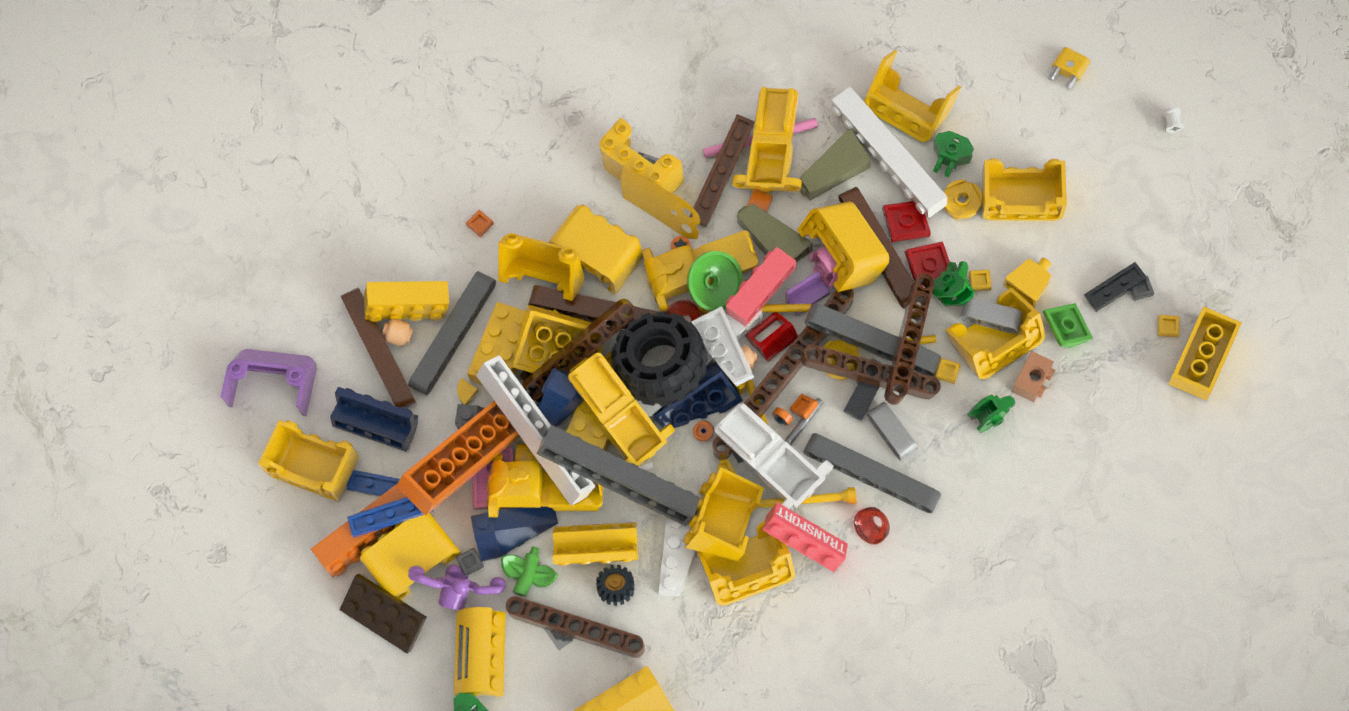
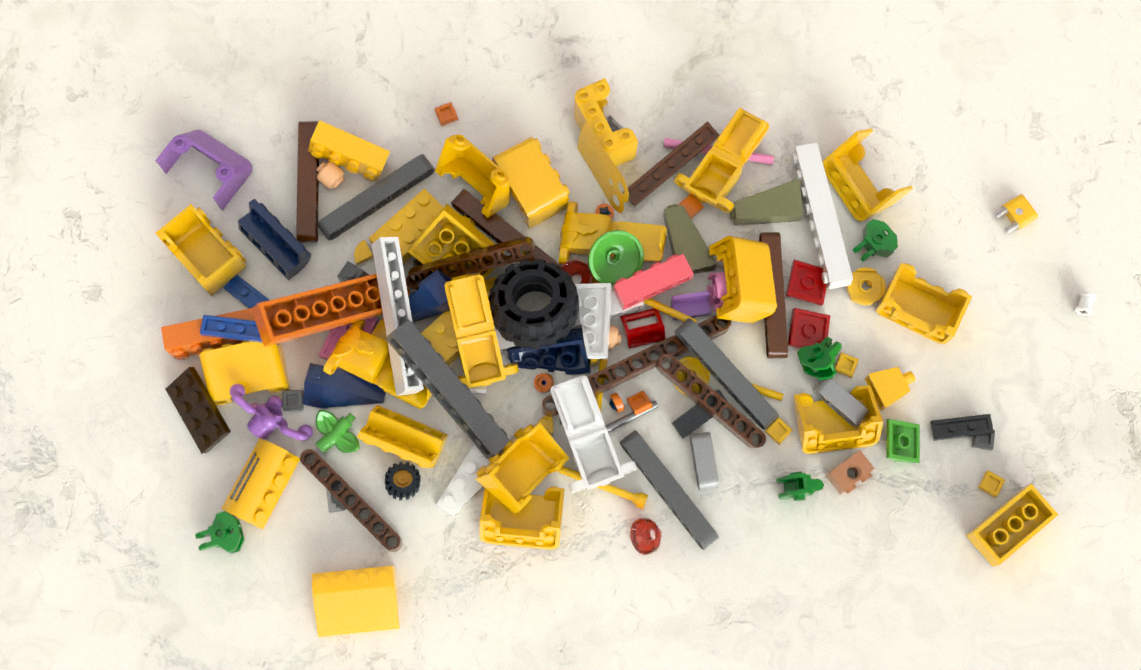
camera: 15 degrees right, 5 degrees up
coral brick [763,502,848,572] -> none
reddish brown beam [884,273,934,405] -> none

